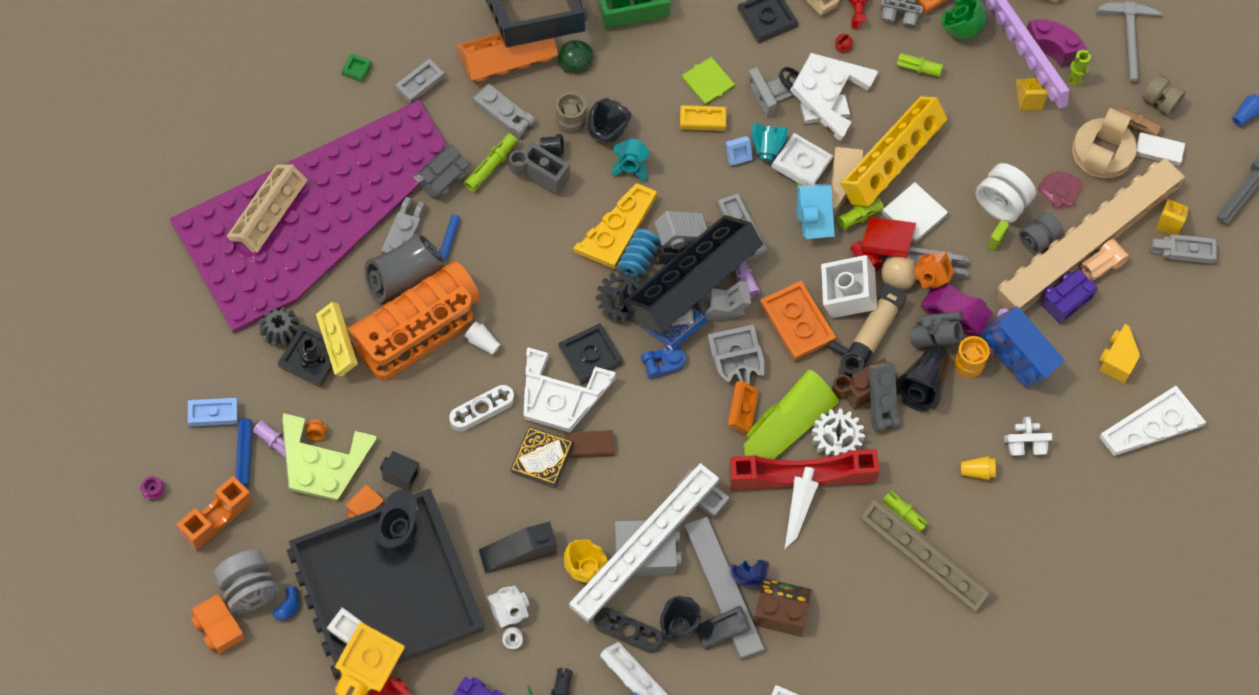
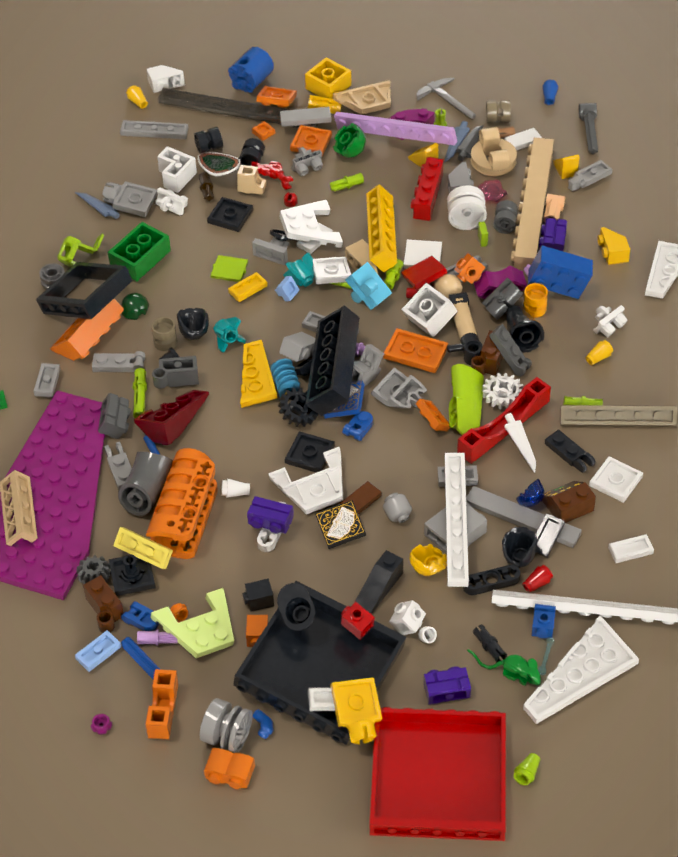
camera: 35 degrees left, 15 degrees down
none -> reddish brown hinge [83,575,124,633]
none -> blue plate [121,601,159,631]
none -> dark red wedge [134,390,209,445]
none -> dark purple brick [247,496,294,534]
none -> red brick [341,602,375,640]
none -> light grey head [383,492,412,523]
none -> red brick [411,157,444,221]
none -> sand blue bar [444,121,470,162]
none -> light grey slope [448,162,474,193]
none -> dark grey bar [456,125,483,161]
none -> red cone [522,565,553,593]
none -> black hinge [545,429,596,473]
none -> white tile [589,456,643,503]

